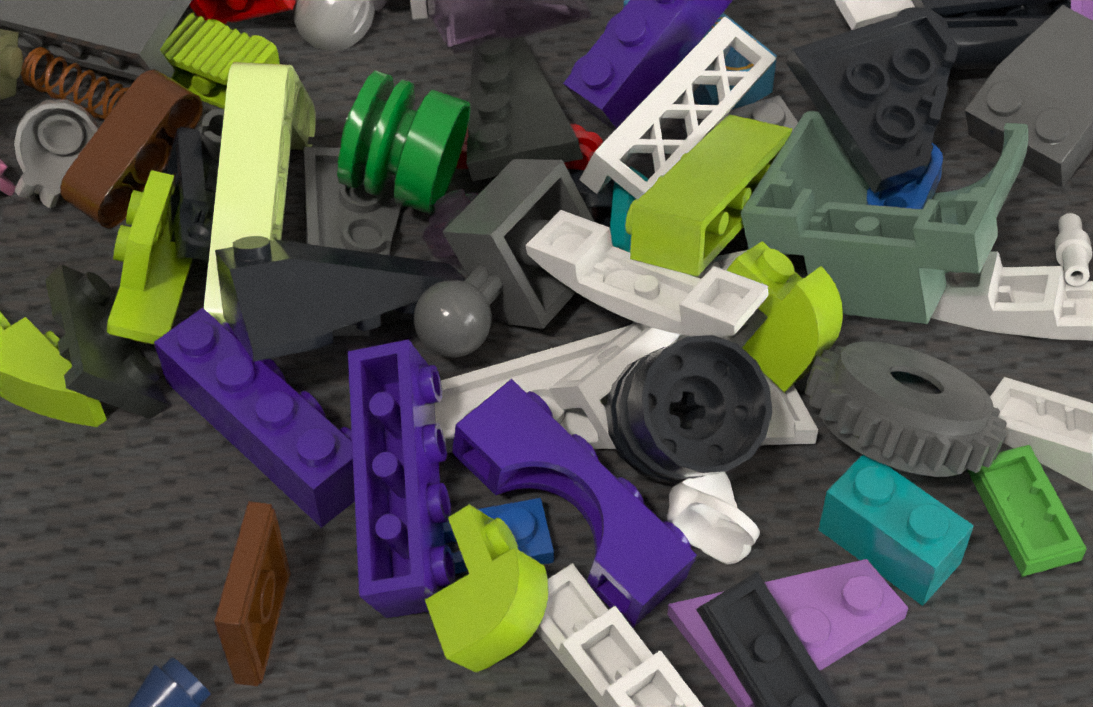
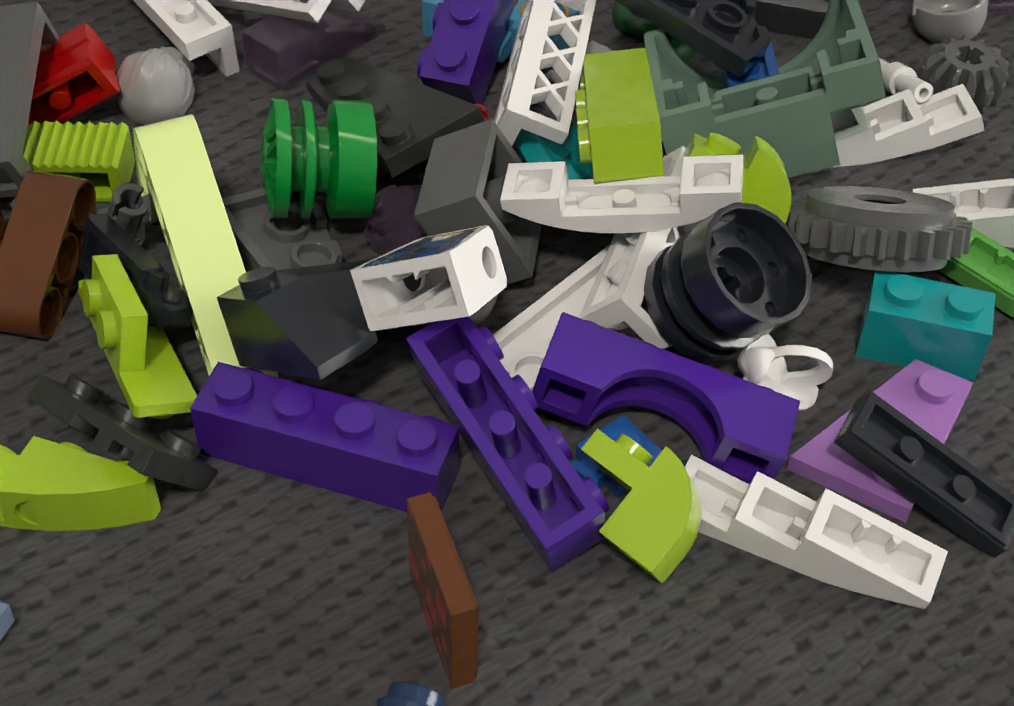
camera: 30 degrees left, 5 degrees down
none -> white torso [350,225,507,332]

